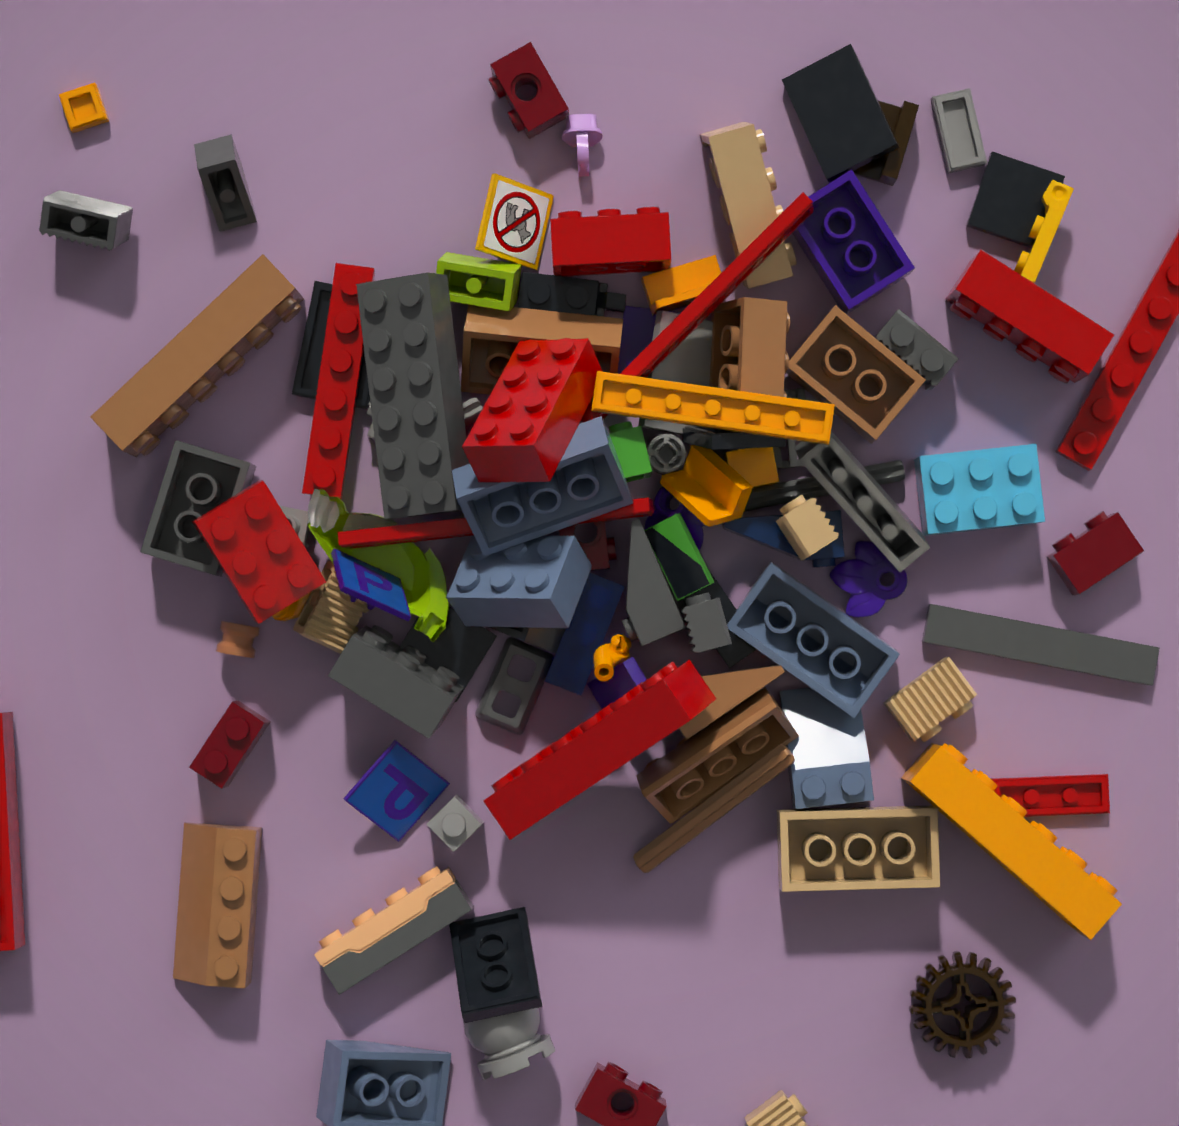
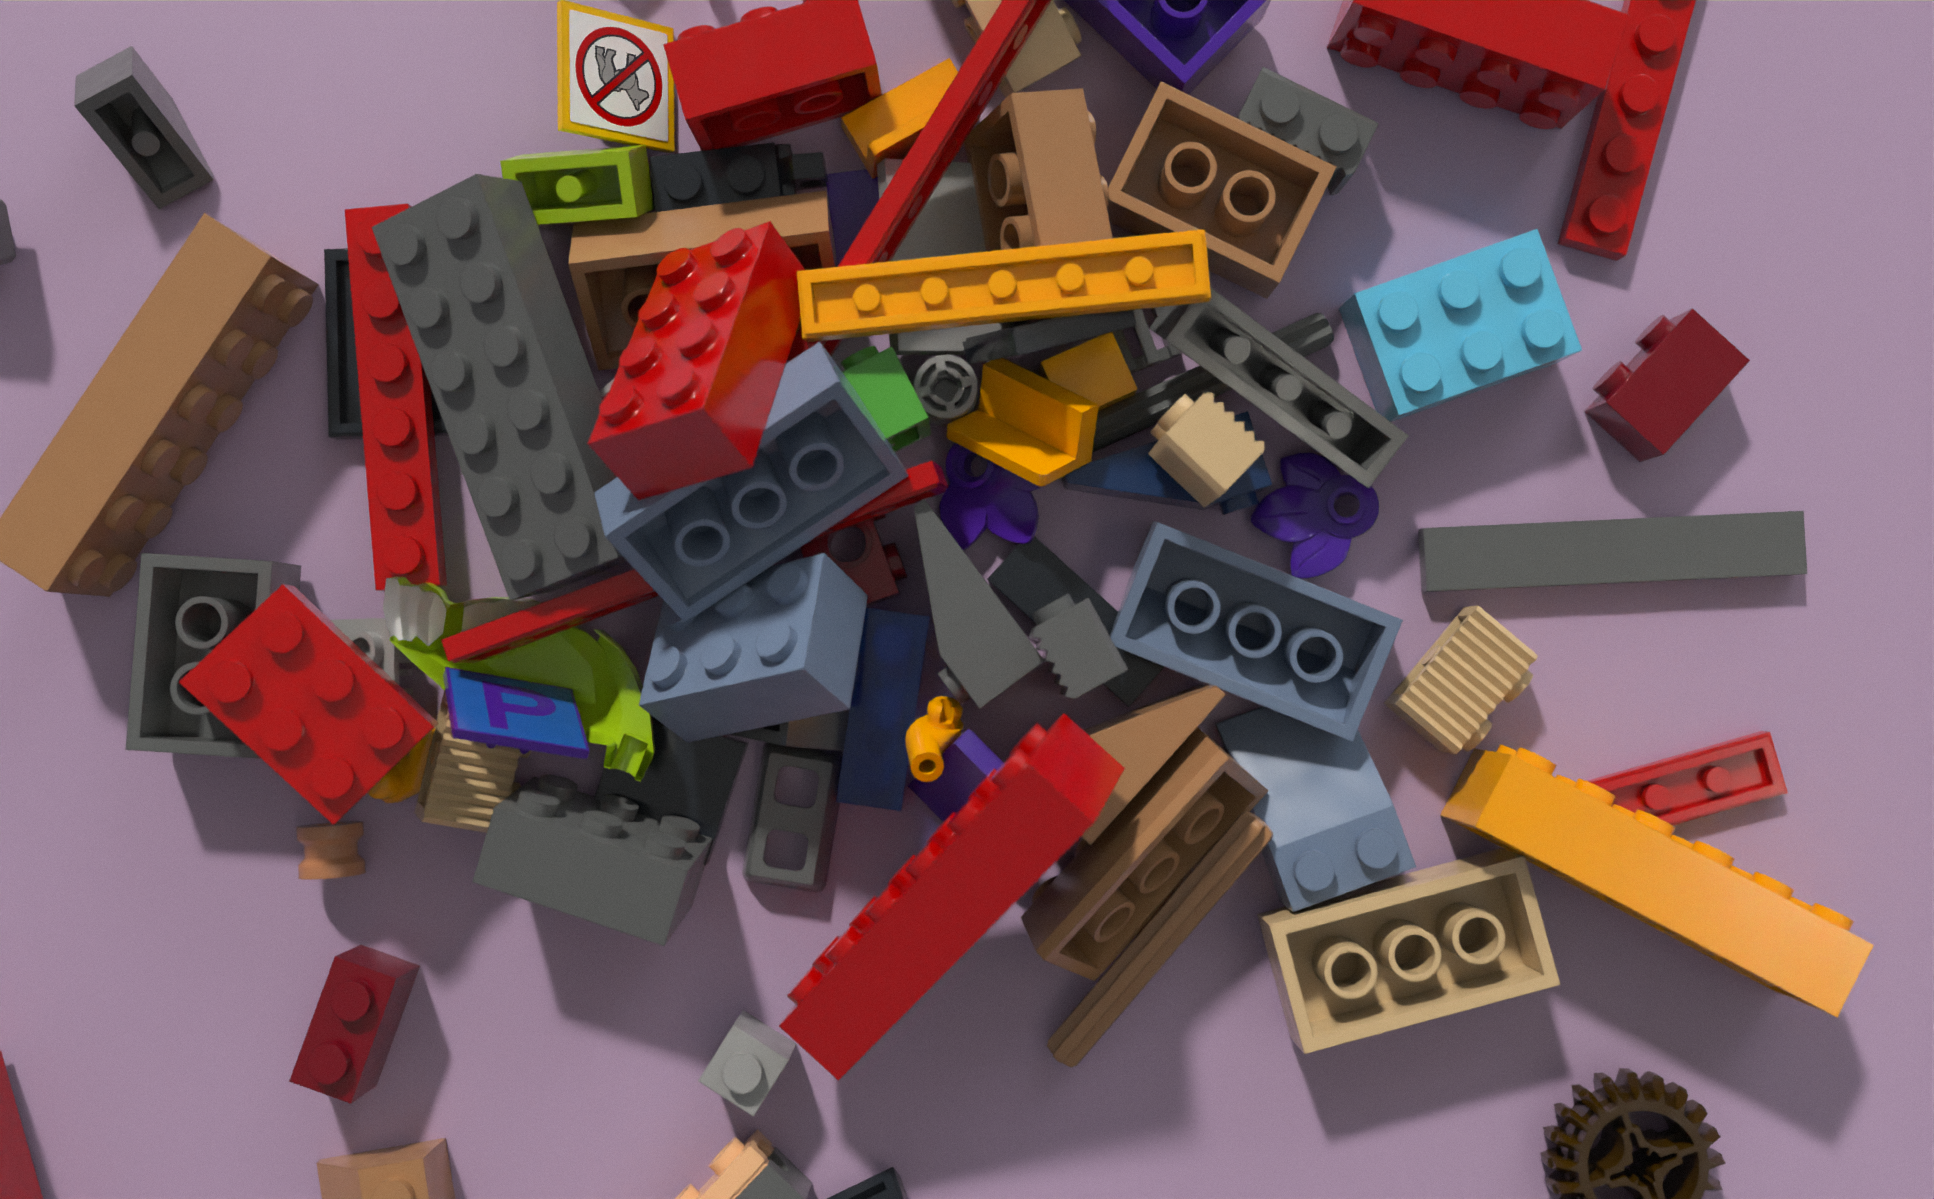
camera: 15 degrees left, 0 degrees up
blue piece [343,740,450,842] -> none
black tile [644,513,715,601] -> none

